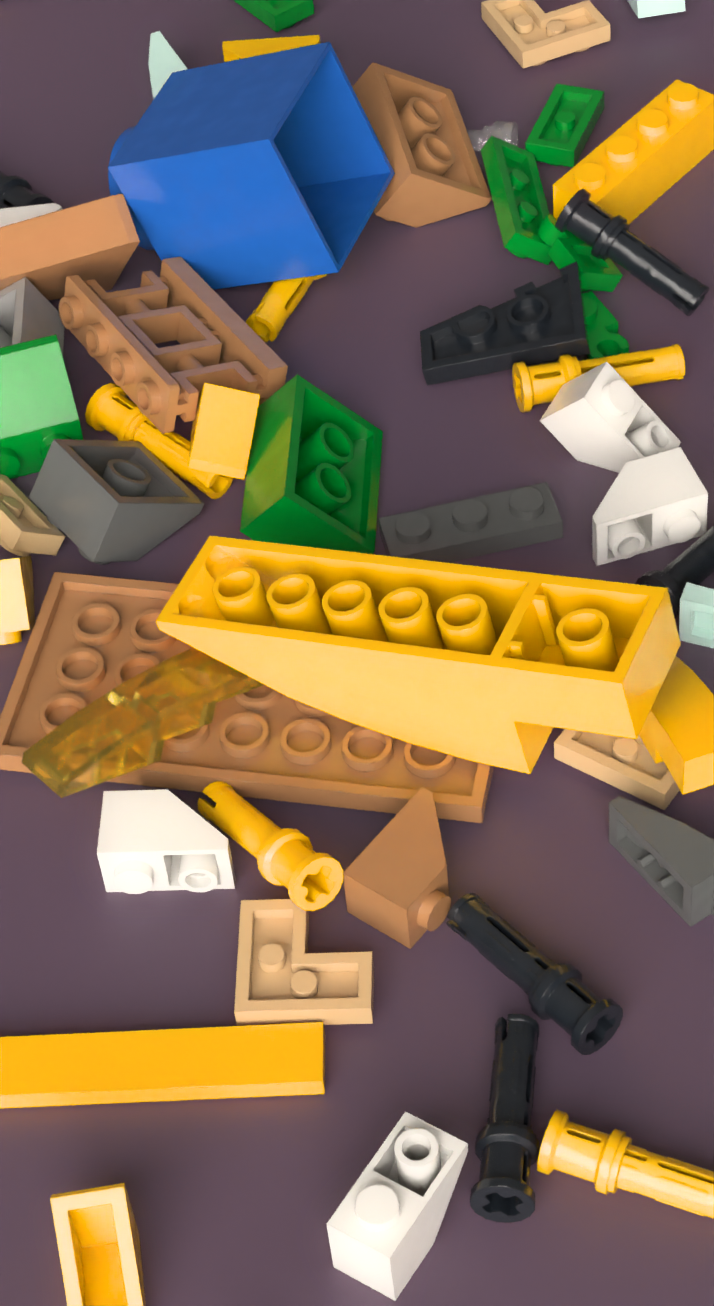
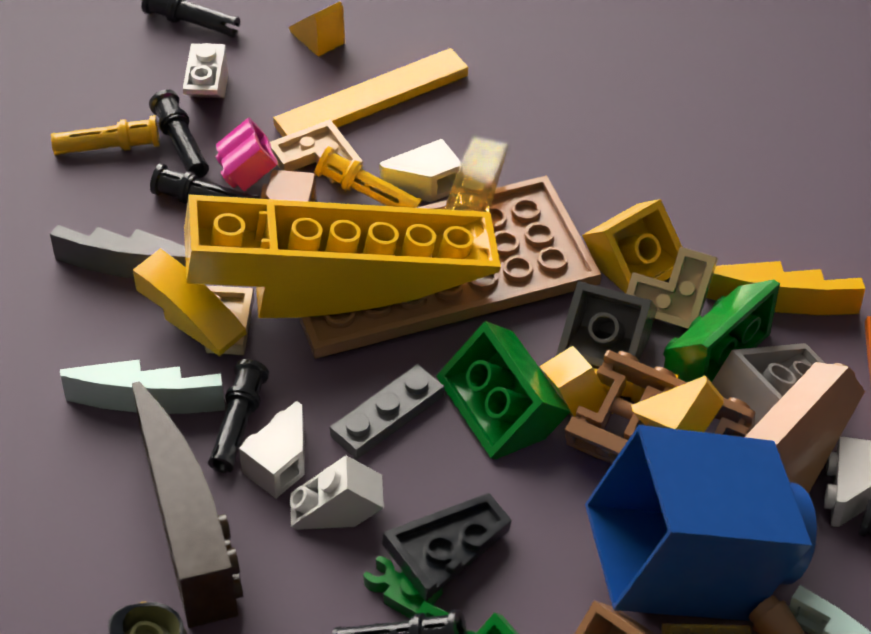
camera: 145 degrees right, 0 degrees up
yellow pin [512,344,685,413] -> none
none -> dark pink brick [215,117,278,192]
none -> yellow slope [631,376,724,432]

